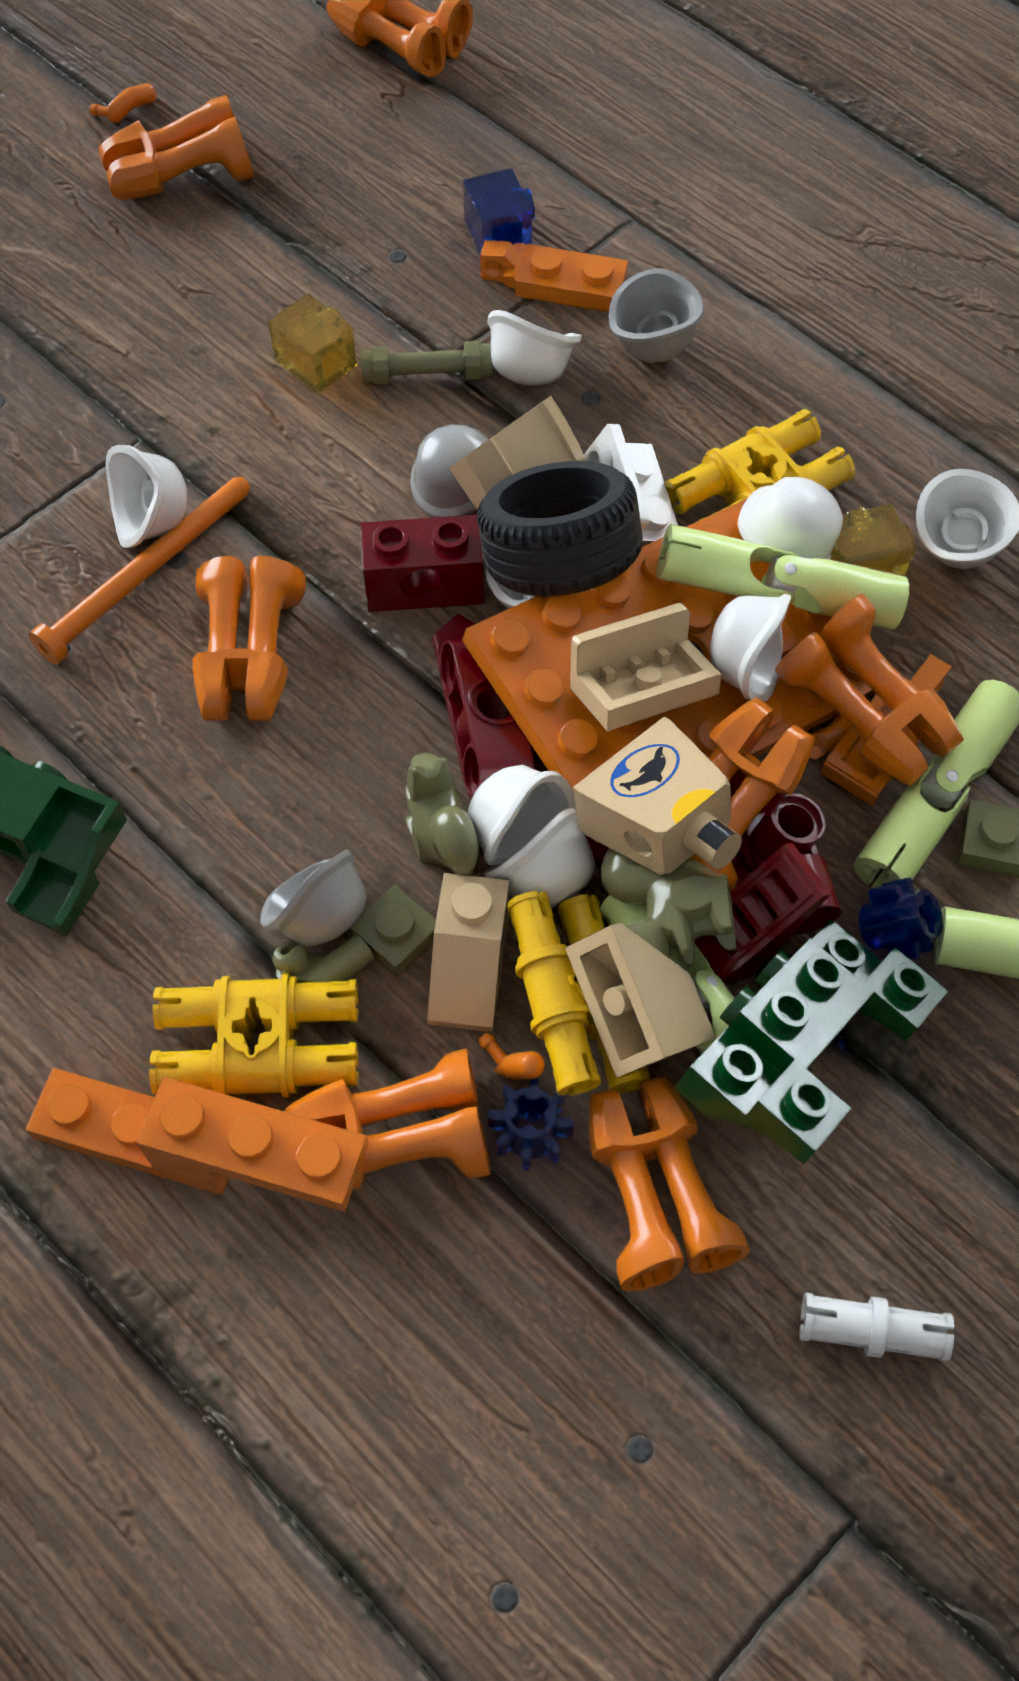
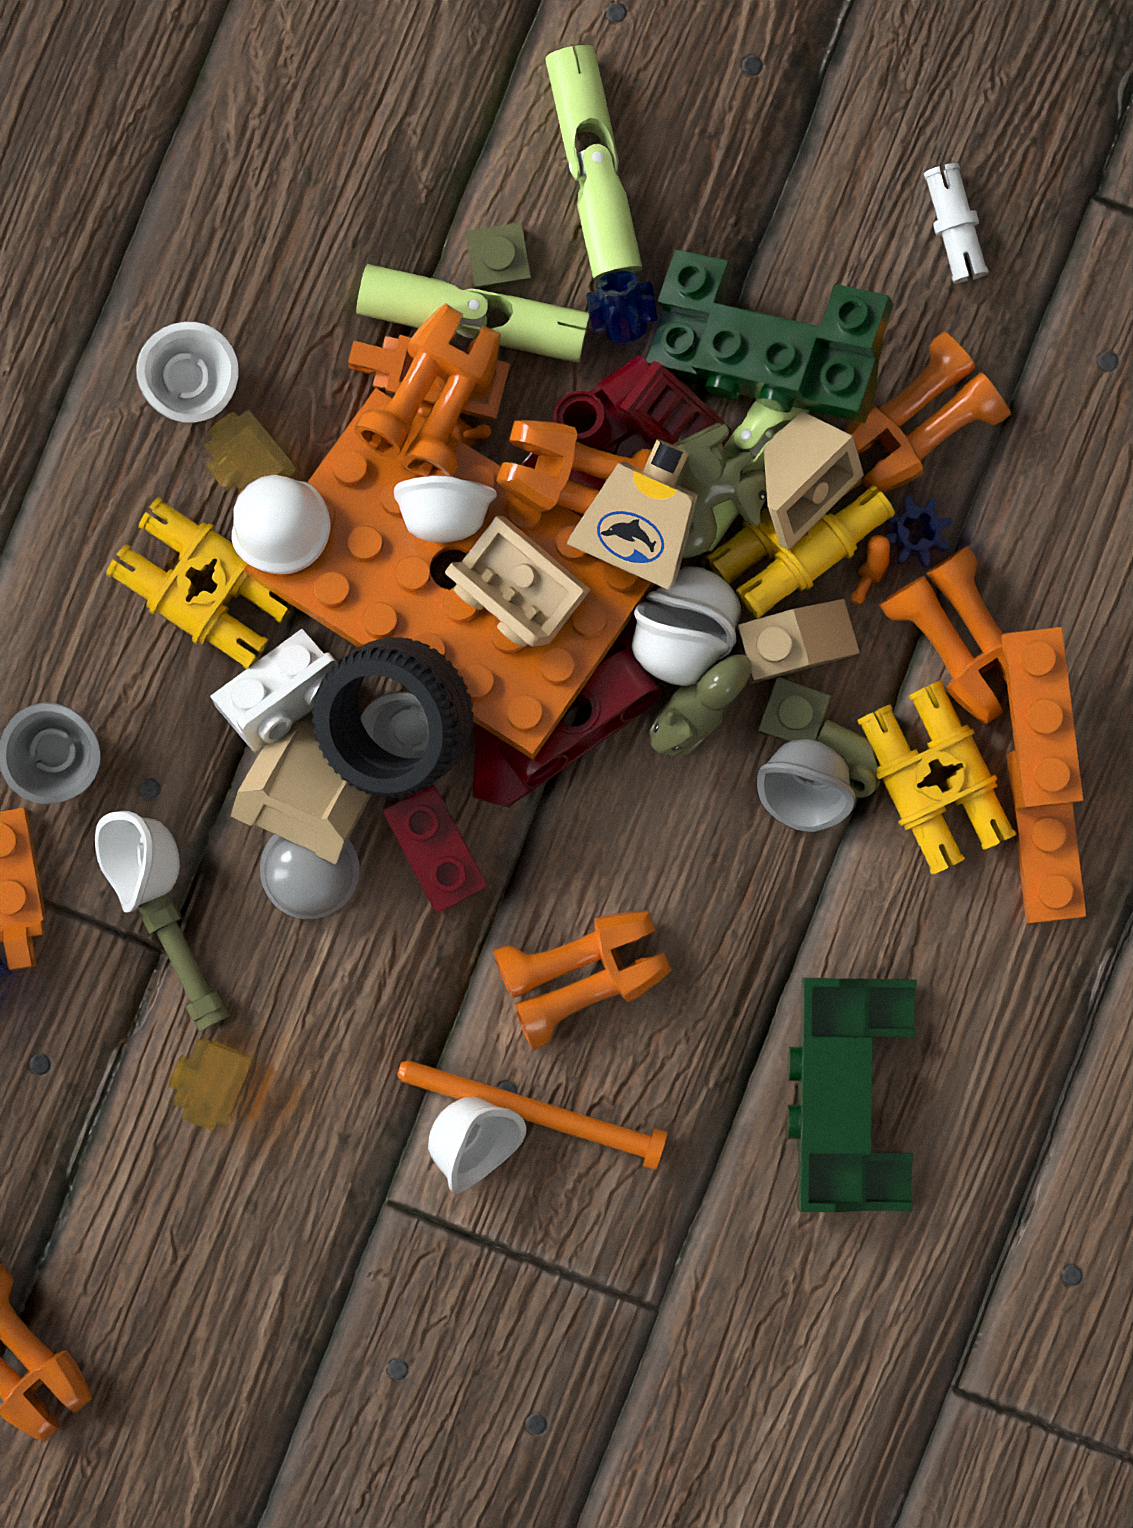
camera: 120 degrees left, 25 degrees up
yellowish green piece [657,524,909,630] -> none

